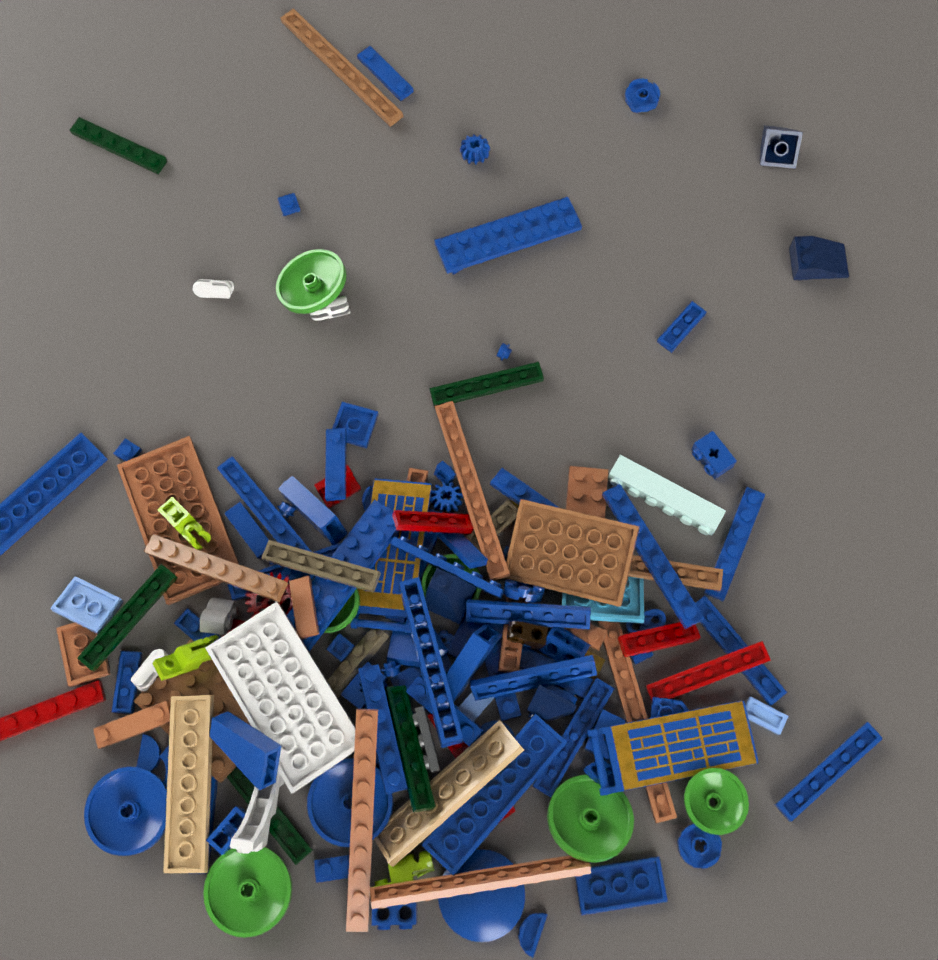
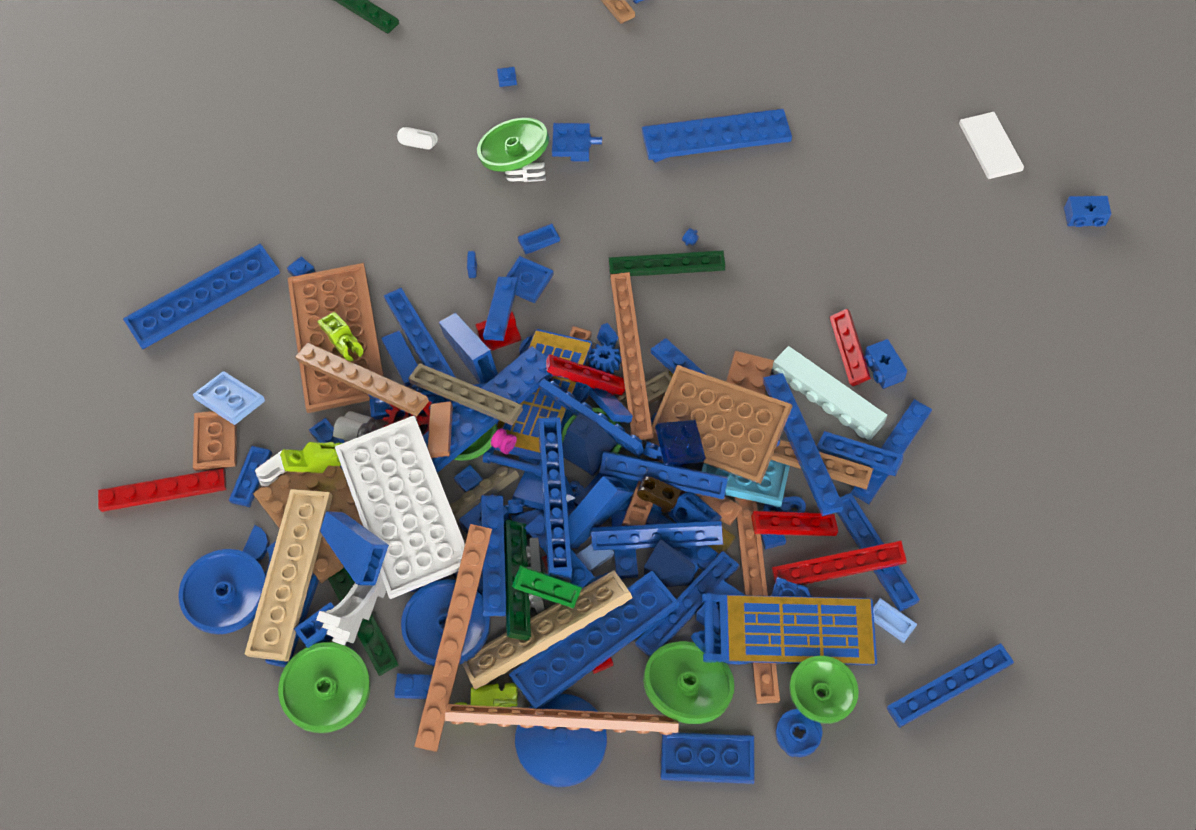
camera: 10 degrees right, 10 degrees down
dark green plate [77,564,178,672] -> none
nougat plate [93,701,171,749] -> none
blue plate [277,501,296,518] -> none
blue brick [372,902,417,930] -> none
blue gear [460,134,490,165] -> none
blue tile [518,912,548,958] -> none
blue plate [625,78,660,113] -> none
blue tile [657,301,707,353] -> none
dark blue slope [760,125,803,169] -> none
dark blue slope [789,236,849,280] -> none
none -> blue tile [467,251,477,278]
none -> dark pink wheel [491,428,517,454]
none -> green plate [512,565,582,608]
none -> blue tile [518,224,560,255]
none -> blue plate [552,123,602,161]
none -> clear blue plate [655,420,706,466]
none -> blue plate [816,431,903,476]
none -> plate [829,309,871,387]
none -> white tile [959,112,1024,179]
none -> blue brick [1064,196,1112,227]

